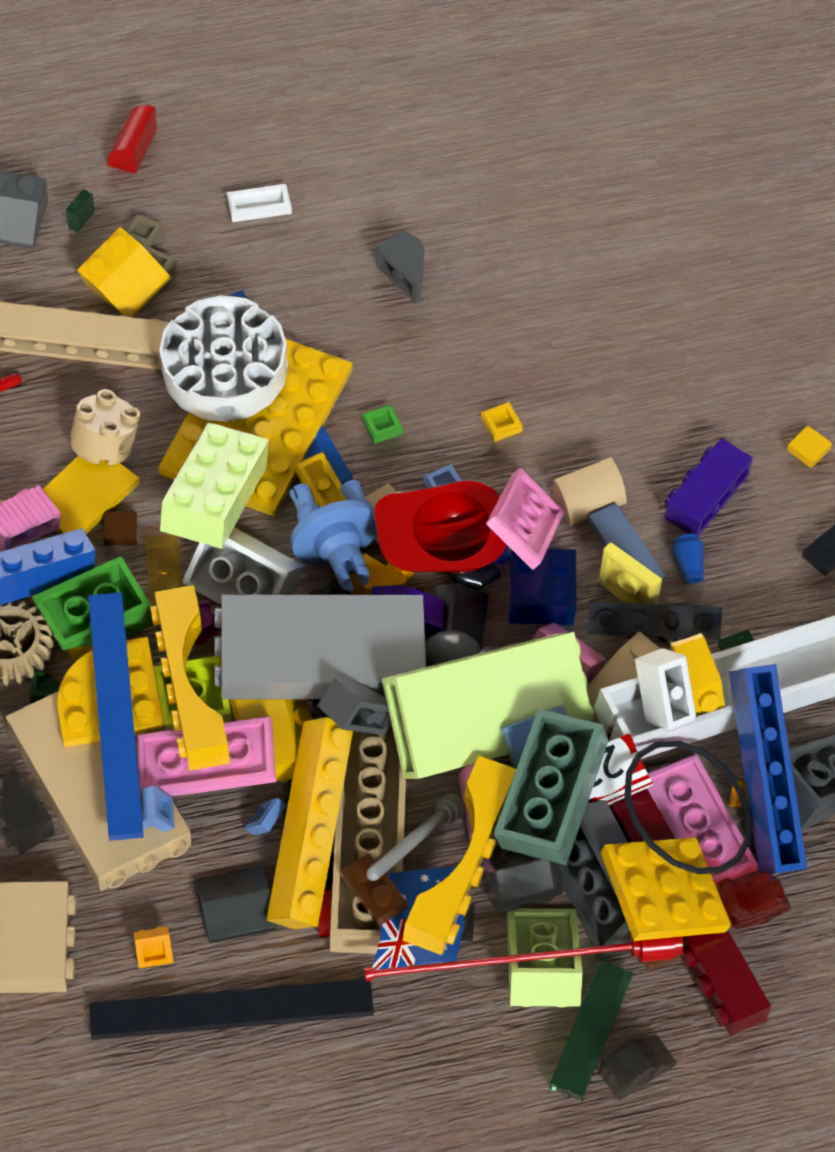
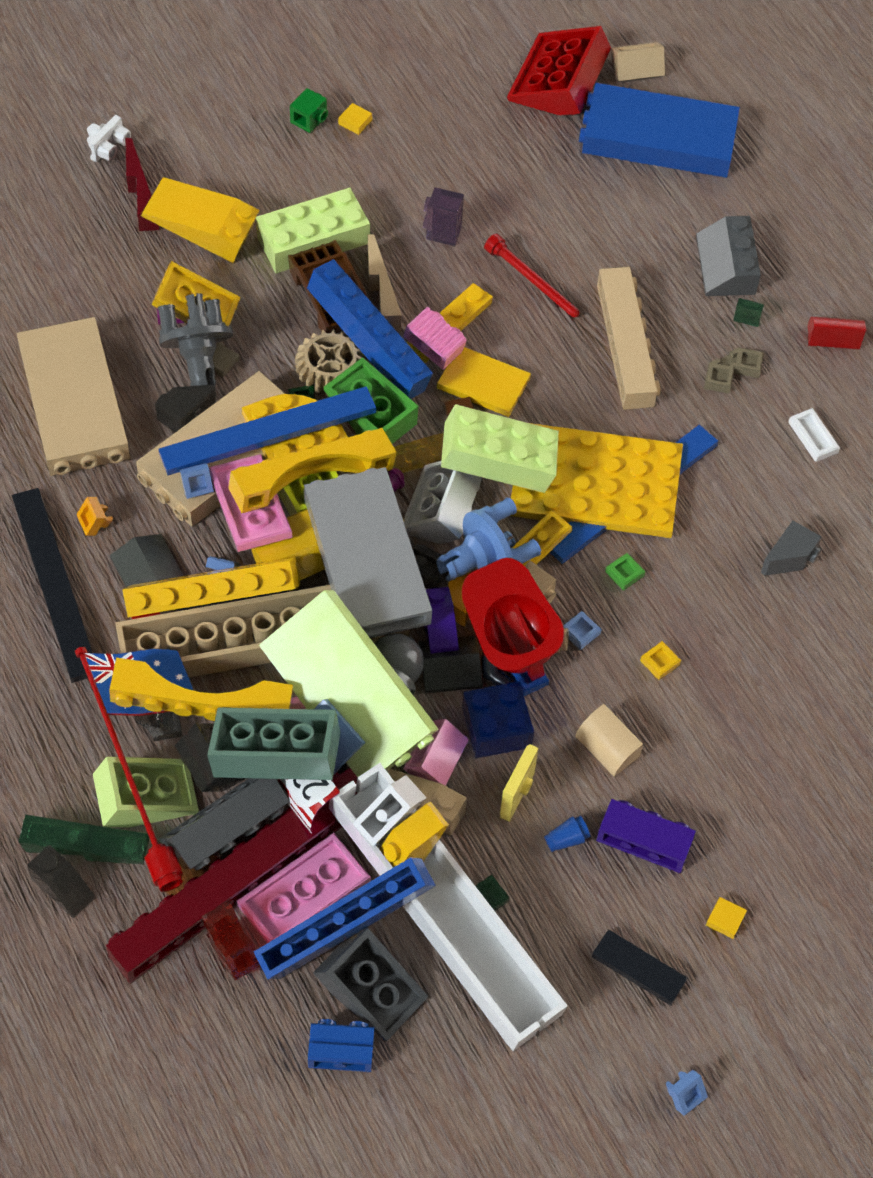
camera: 75 degrees right, 0 degrees up
tan brick [70,389,140,465] -> none
yellow slope [77,227,171,318] -> none
white brick [159,295,288,422] -> none
dark grey slope [317,678,392,735] -> none
reddish brown plate [340,853,408,926] -> none
light grey piece [367,793,465,881] -> none
bright pink tile [486,468,564,570] -> none
sand blue tile [588,503,665,582] -> none
black bracket [588,600,722,641] -> none
yellow plate [600,837,731,941] -> none
black piece [624,740,752,874] -> none

